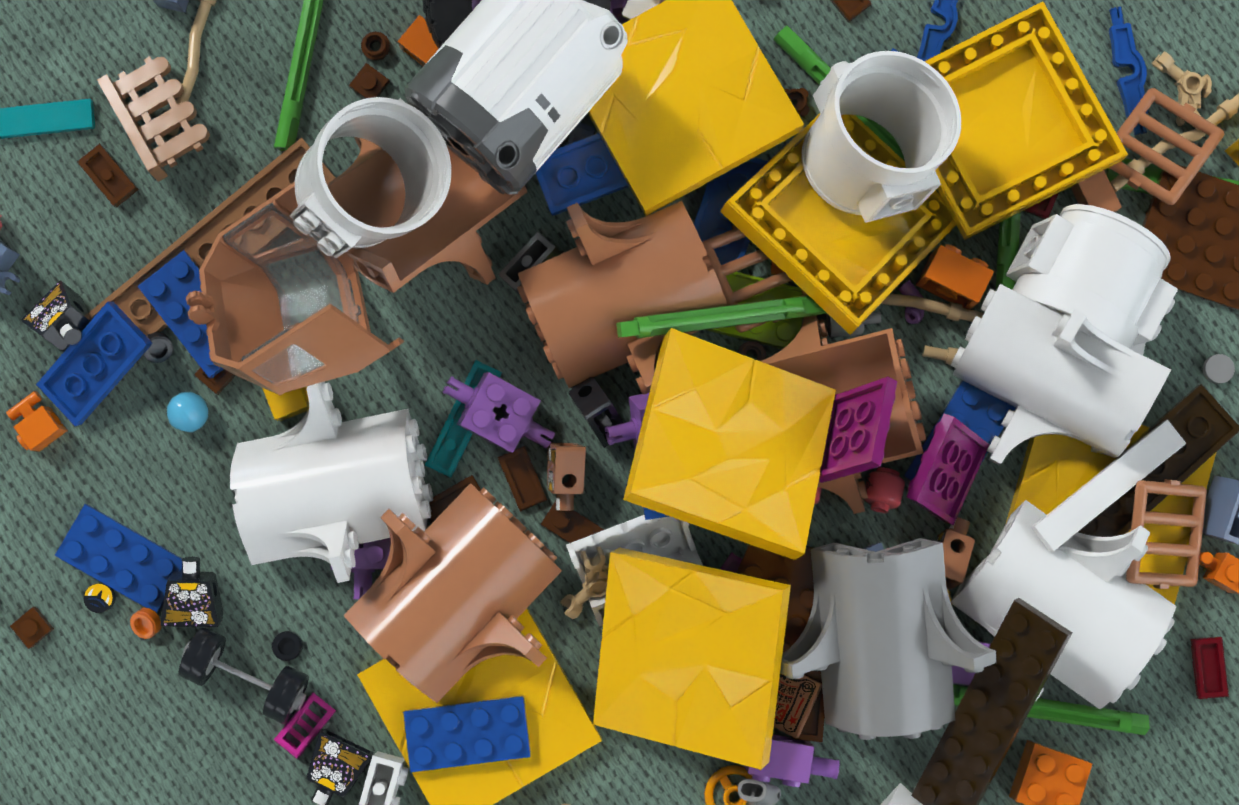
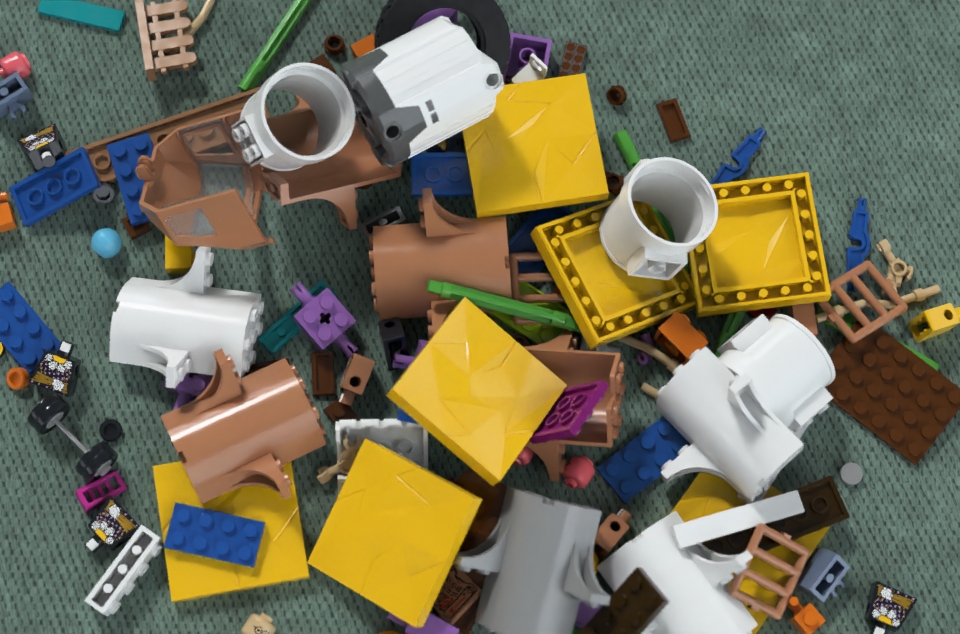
camera: 10 degrees right, 10 degrees down
reddish brown plate [77,143,139,208] -> none
magenta plate [906,413,990,525] -> none

